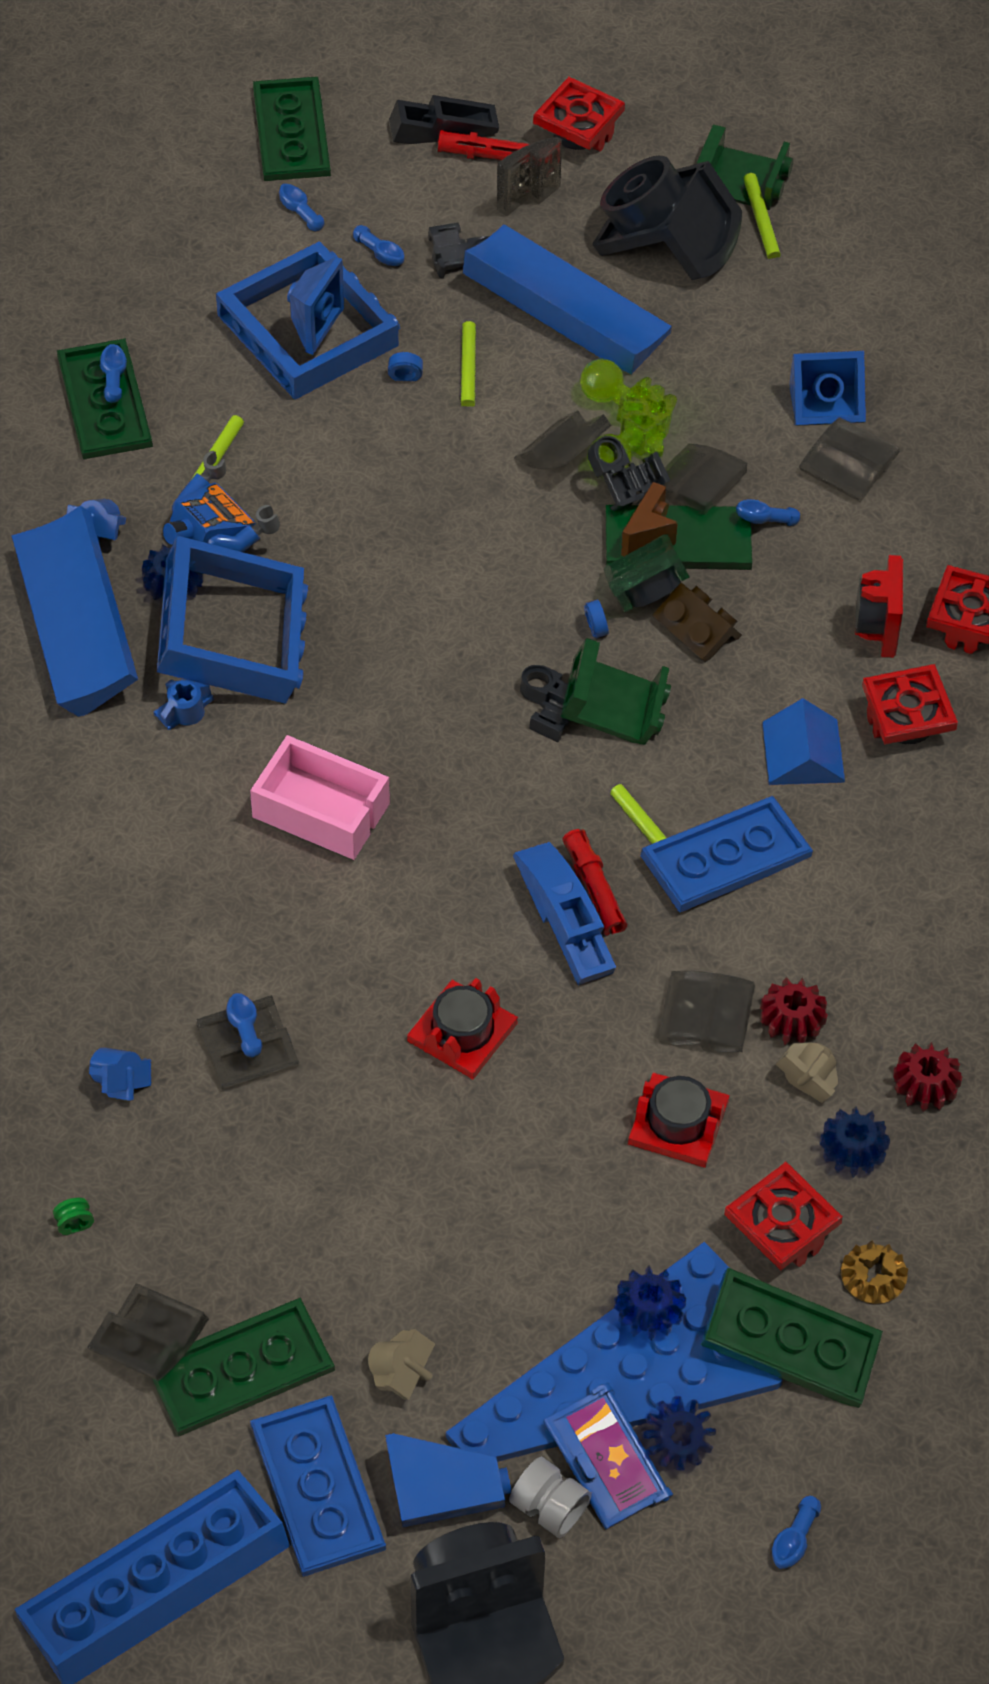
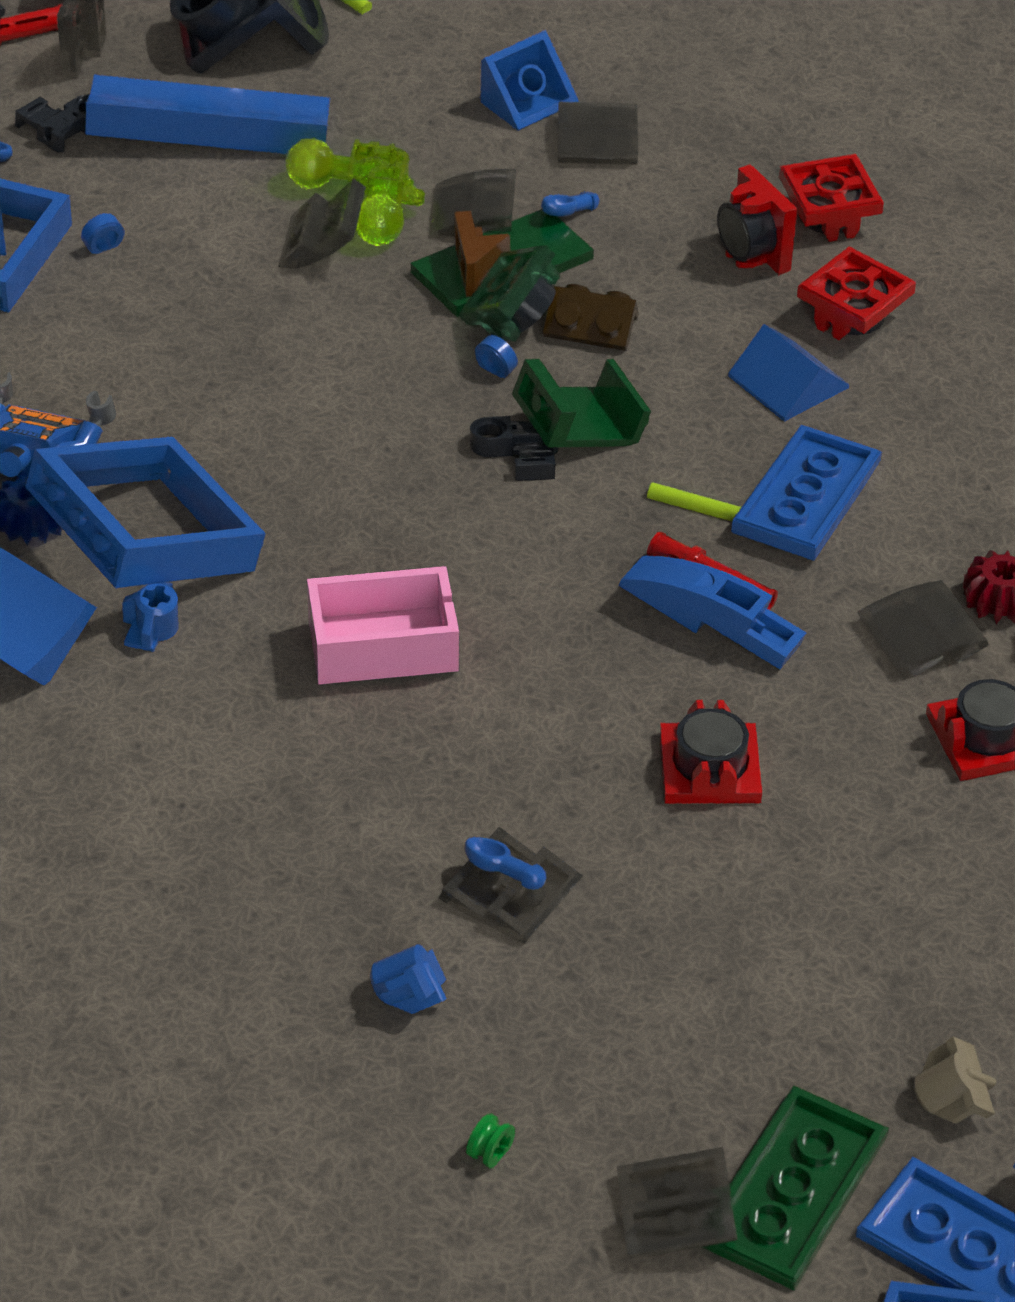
camera: 35 degrees left, 10 degrees down
lime bar [461,321,476,407] -> none
black piece [588,436,670,511] -> none

